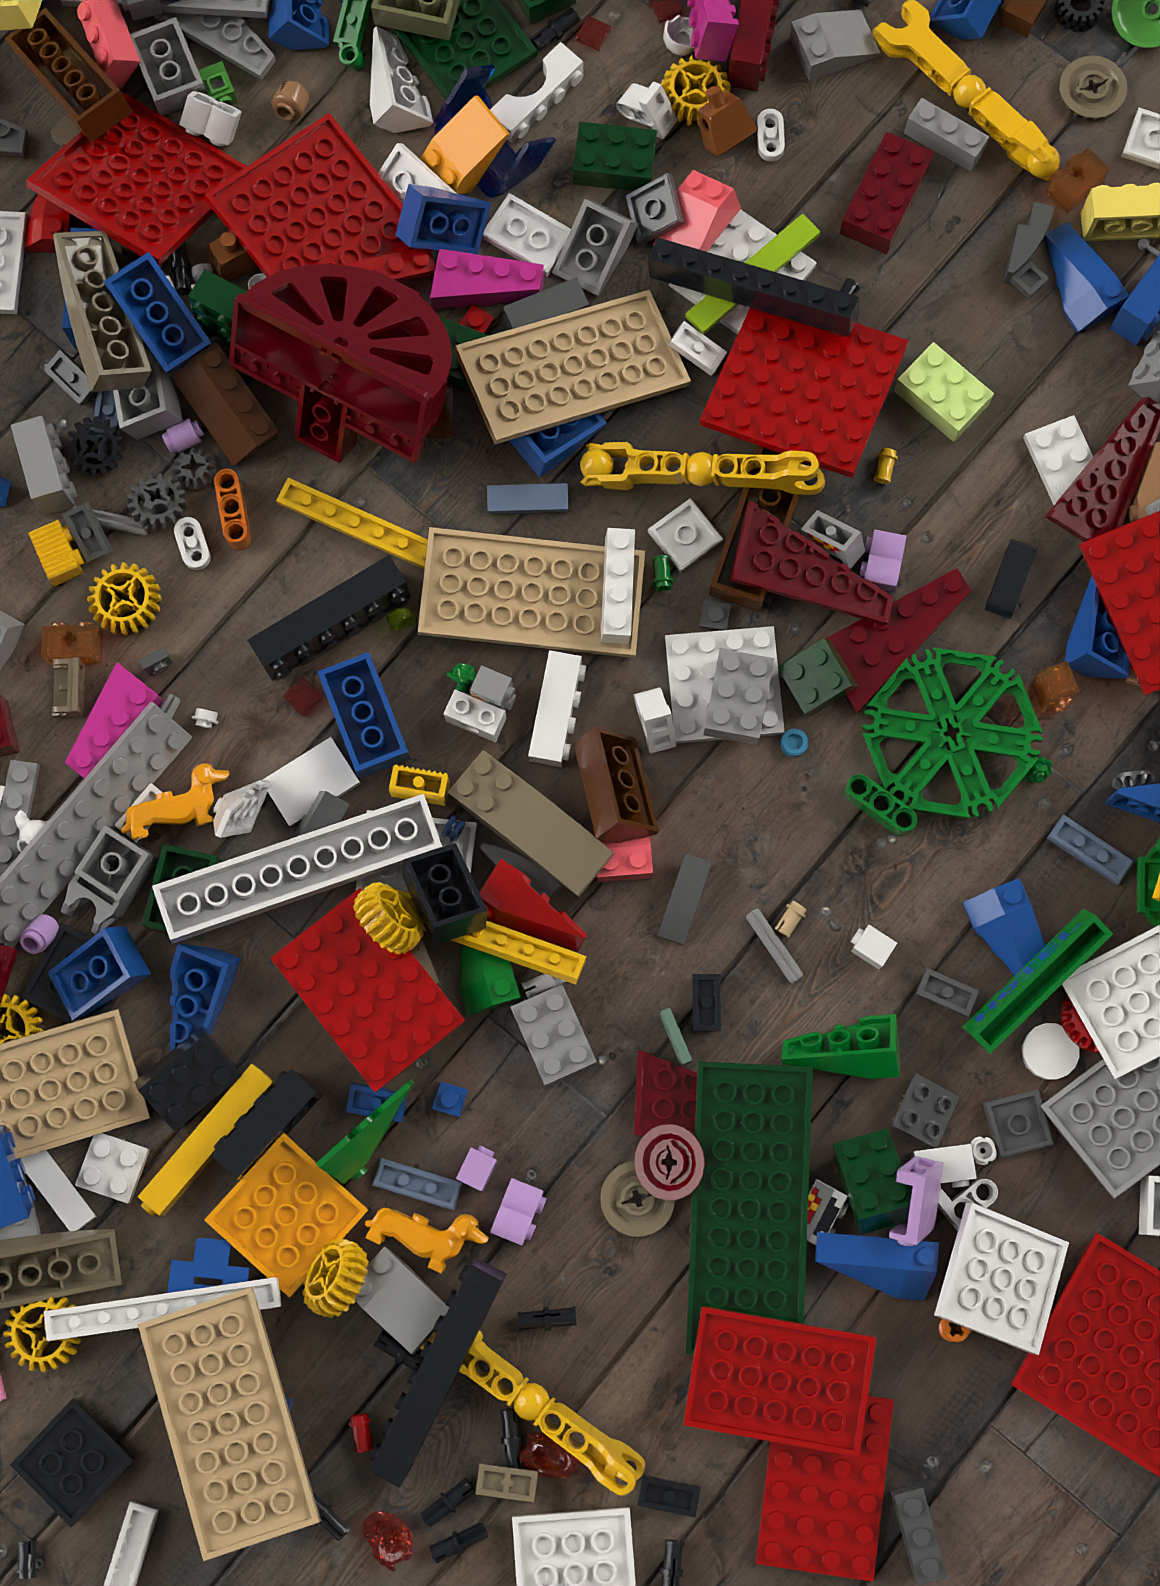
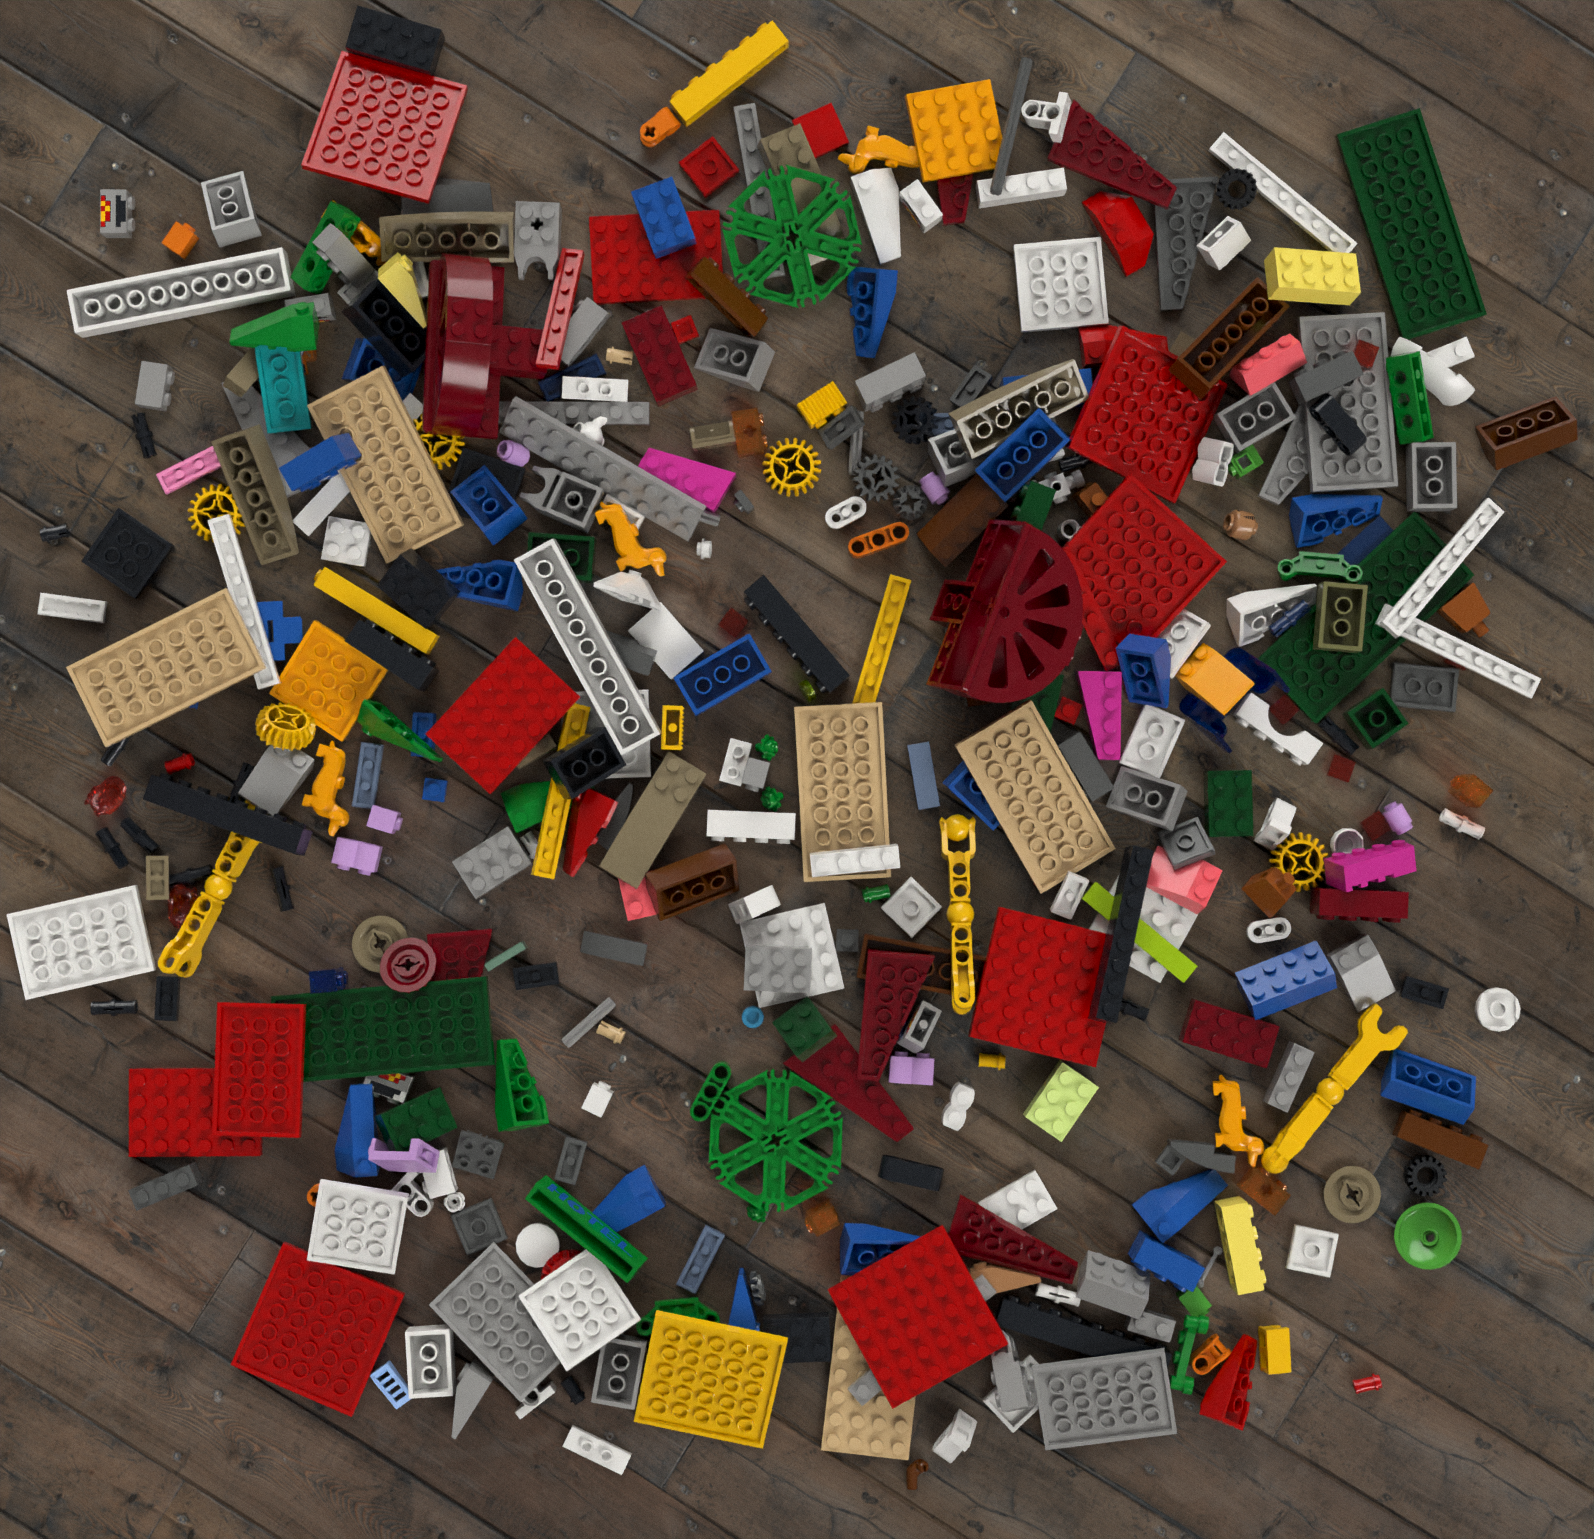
camera: 75 degrees right, 10 degrees up
yellow gear [353,882,424,955] -> none
dark blue bush [441,815,466,843] -> none
none -> clear blue brick [309,967,348,994]
none -> green plant [761,786,784,812]
none -> white brick [941,1082,975,1131]
none -> light orange animal [1212,1074,1264,1167]
none -> brick [1235,941,1337,1020]
none -> dark blue pin [1268,600,1311,638]
none -> clear red tile [1269,694,1299,725]

